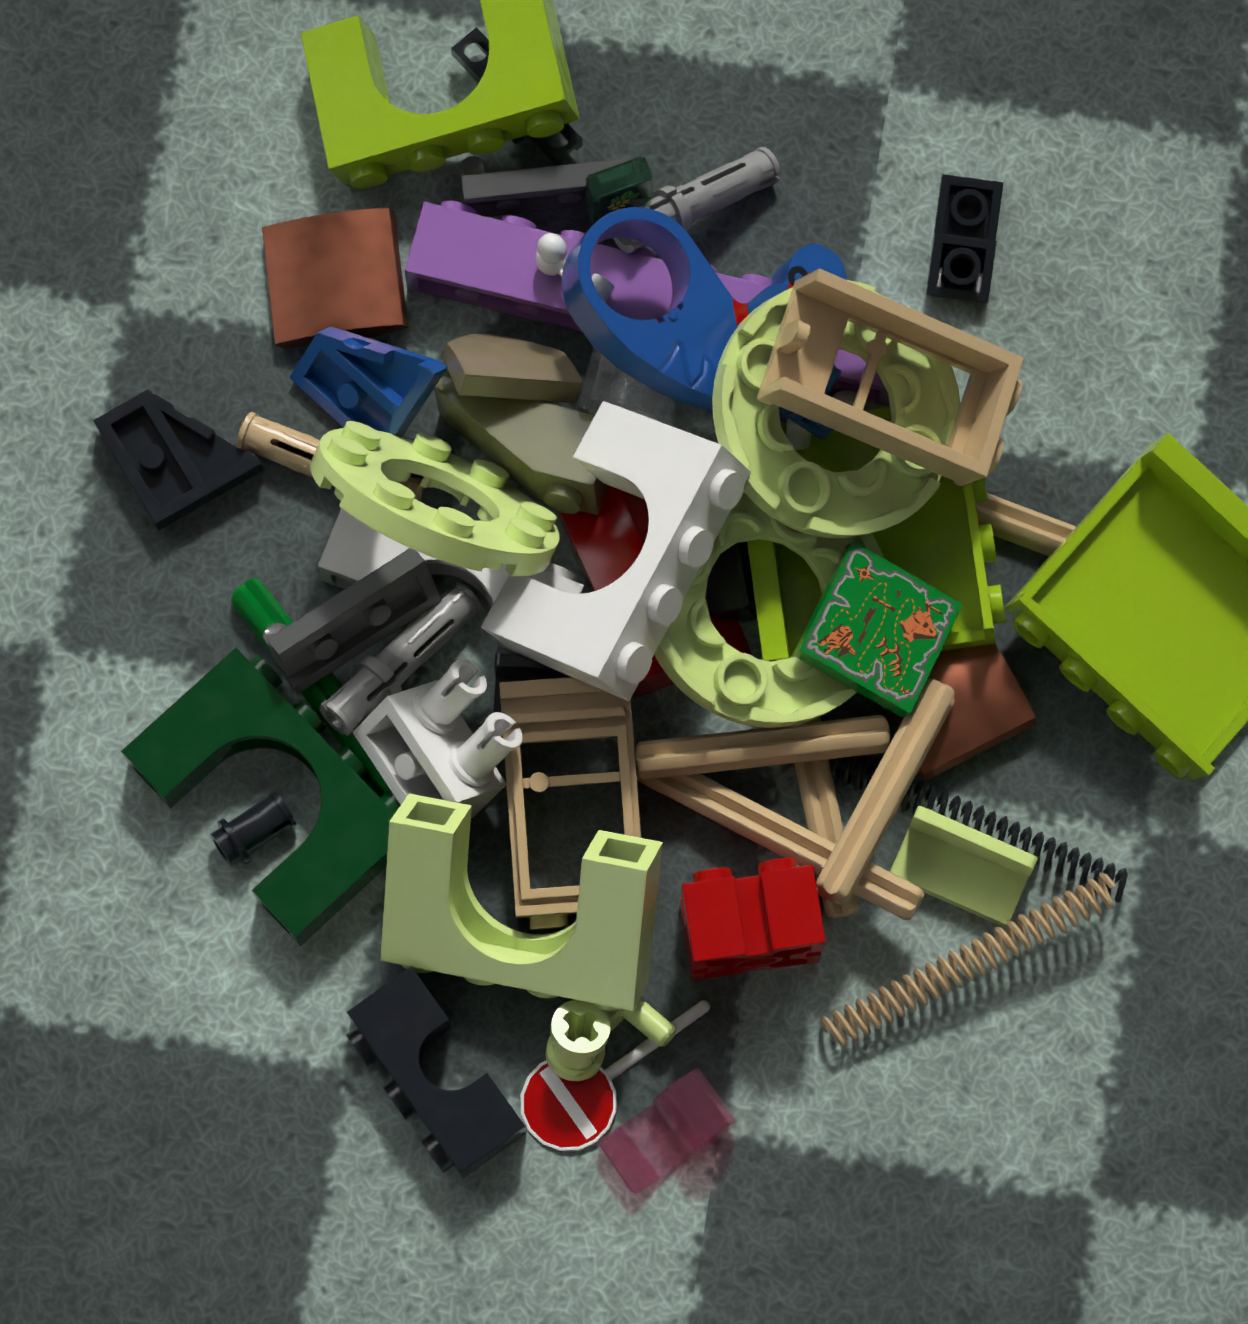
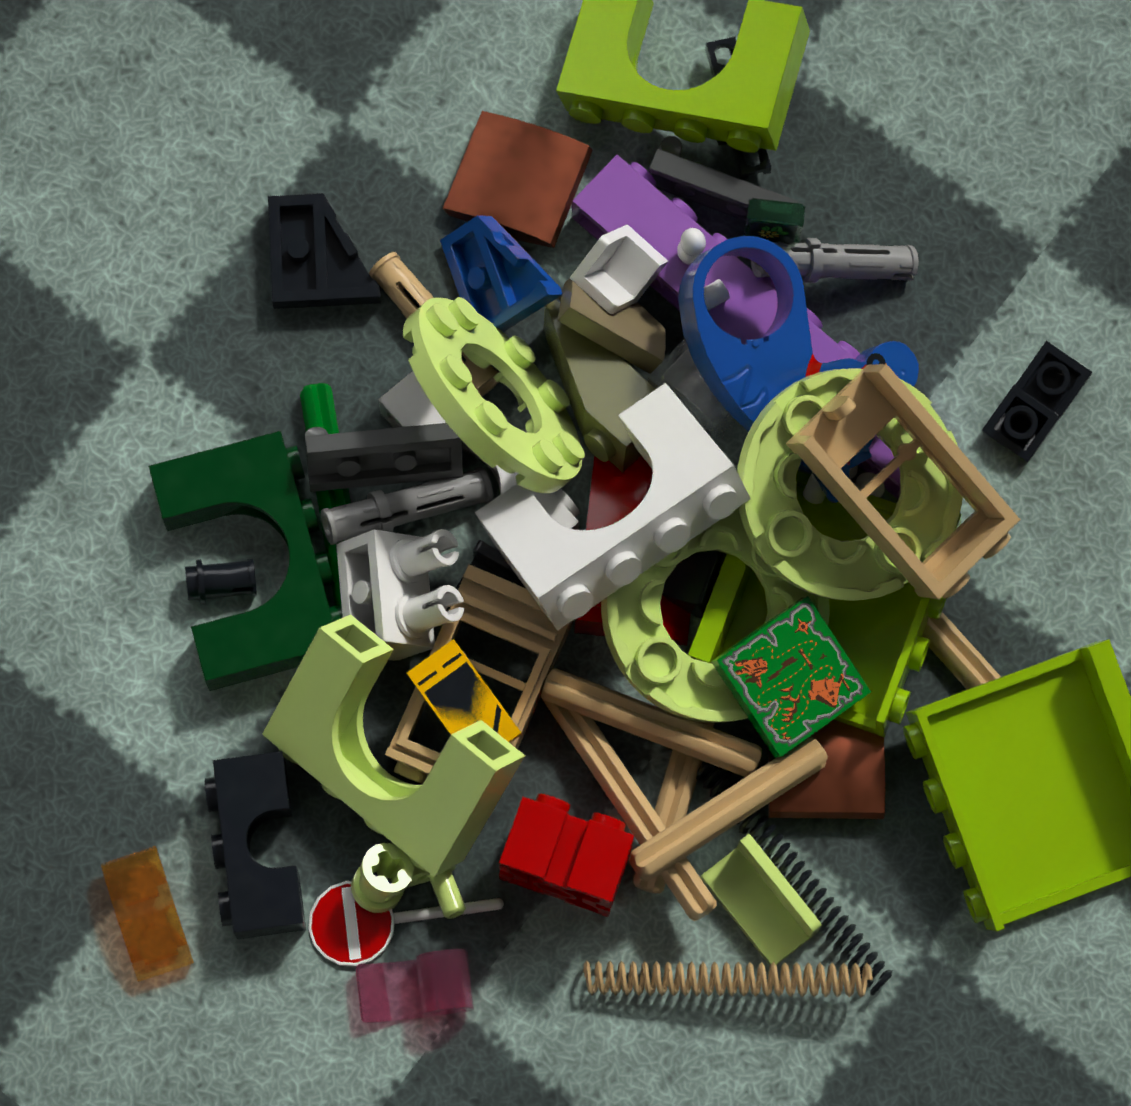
camera: 25 degrees right, 0 degrees up
none -> clear orange slope [101,846,194,982]
none -> tile [407,639,522,743]
none -> white panel [570,224,668,314]

